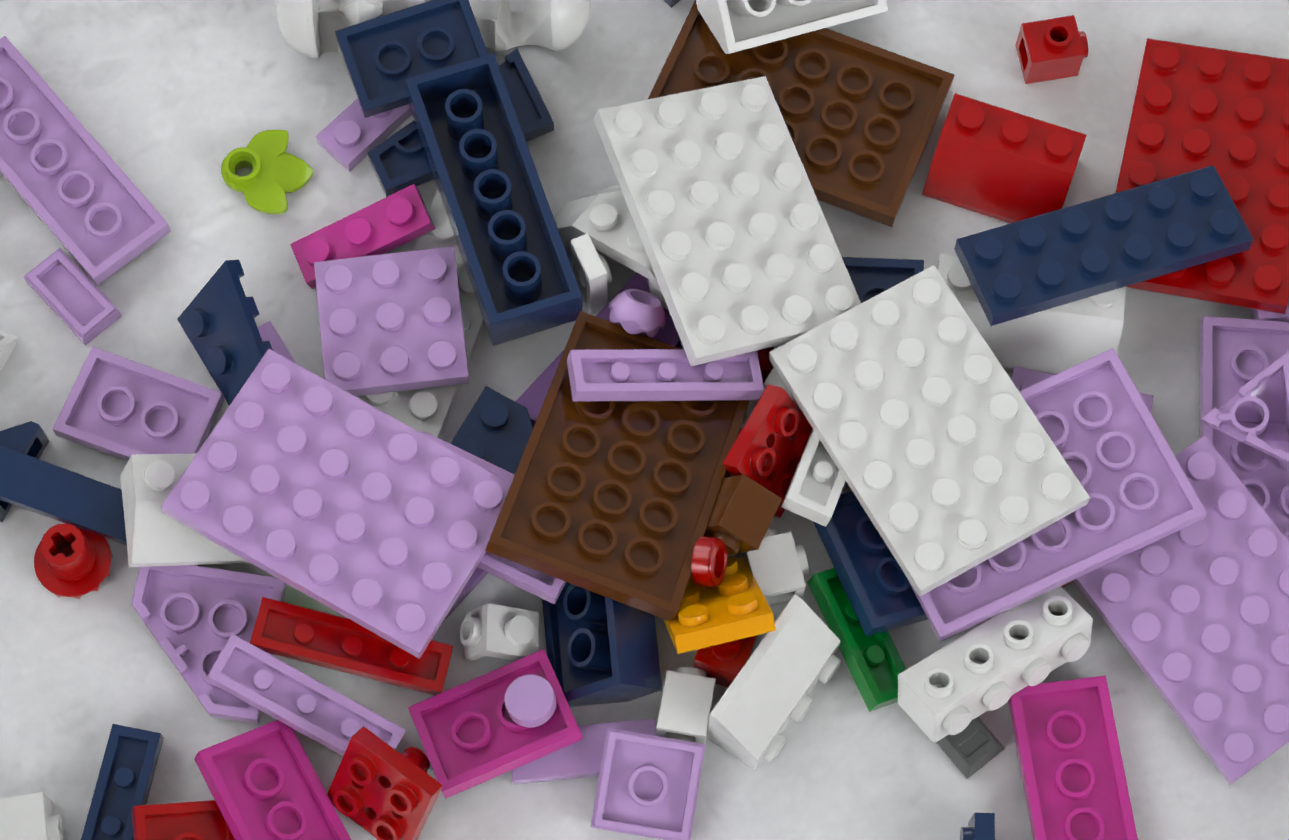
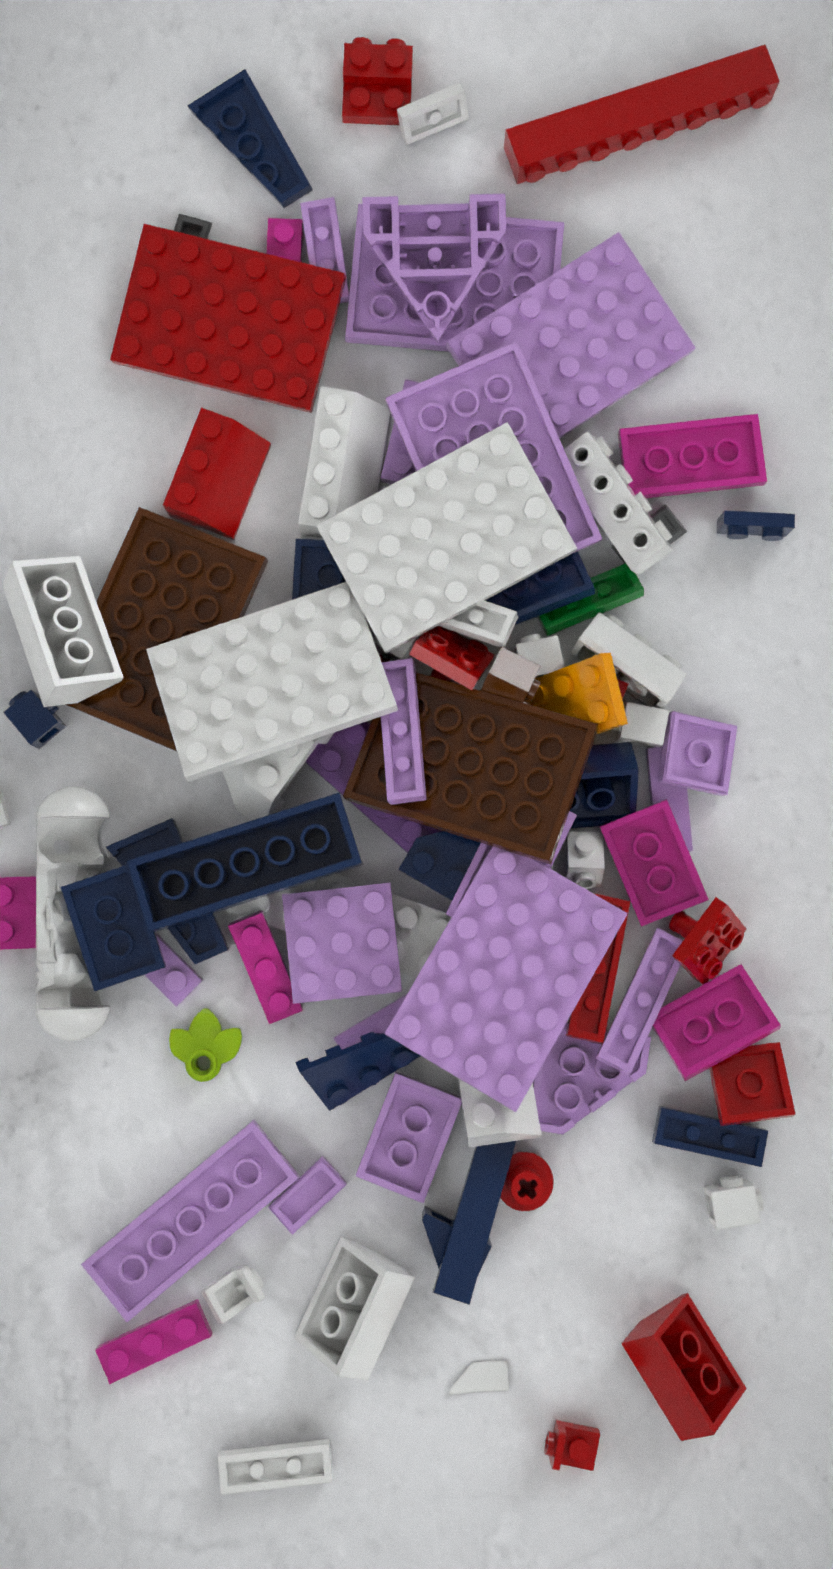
camera: 90 degrees left, 15 degrees up
lavender tile [504,675,556,728] -> none
white plate [571,233,612,316] -> none
lavender plate [608,288,666,337] -> none
red tile [691,537,727,587] -> none
dark blue plate [954,165,1254,326] -> none
red brick [1015,15,1089,84] -> none

